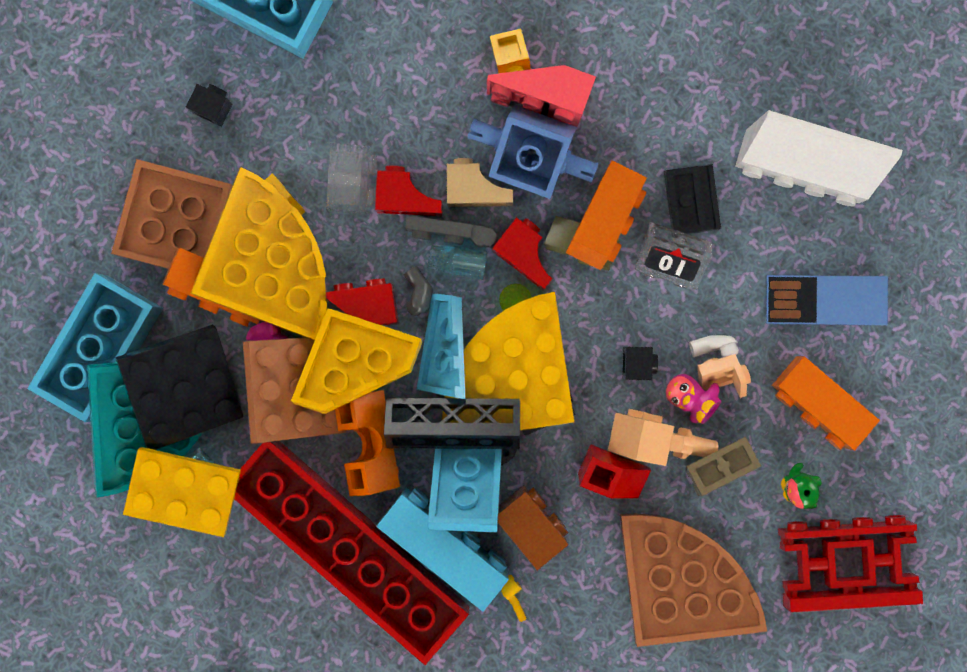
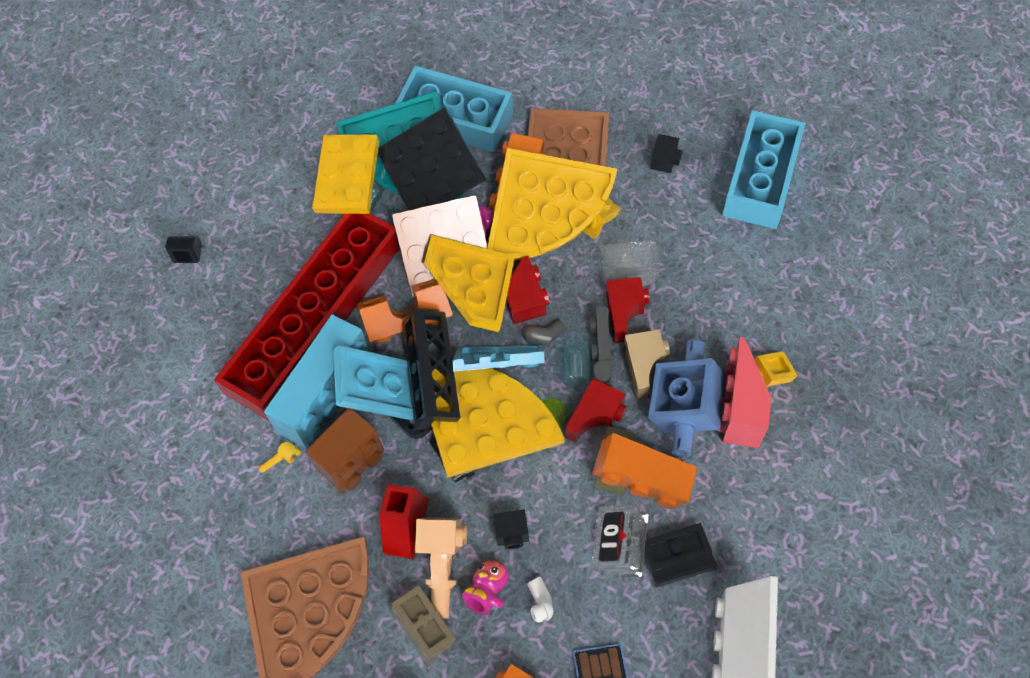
camera: 85 degrees right, 25 degrees down
light nougat bracket [698,354,751,398] -> none

